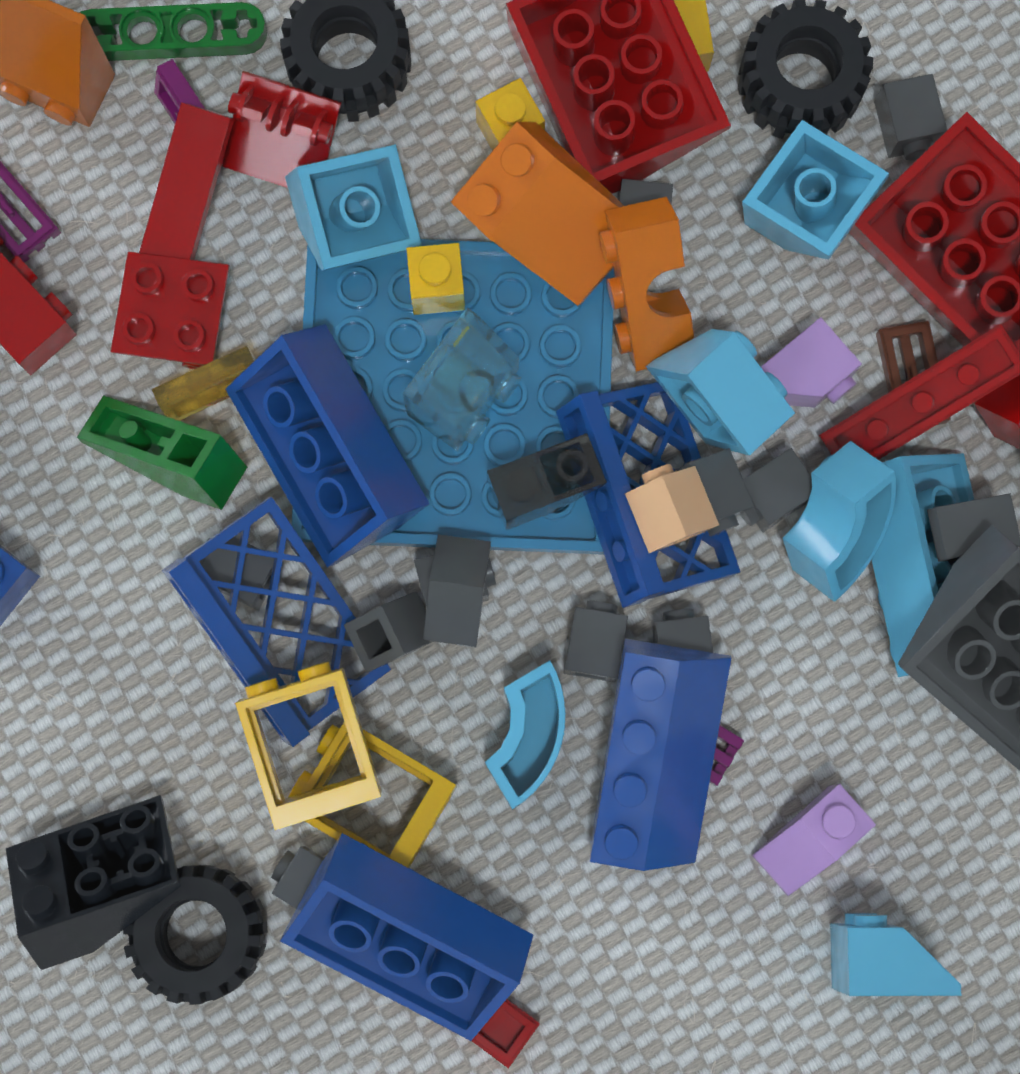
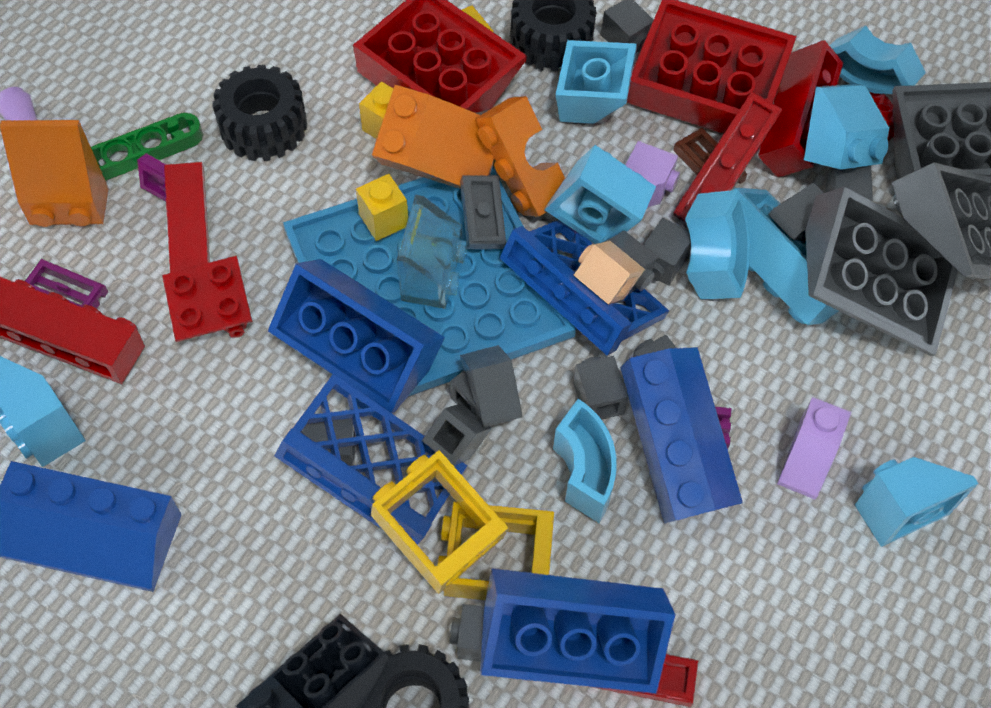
camera: 25 degrees left, 20 degrees down
green slope [77,395,247,510] -> none
clear yellow tile [151,346,254,421] -> none
red hinge [222,71,341,188] -> none
medium azure slope [285,144,422,271] -> none
clear smoke slope [487,433,607,530] -> none
none -> dark grey plate [460,175,506,249]

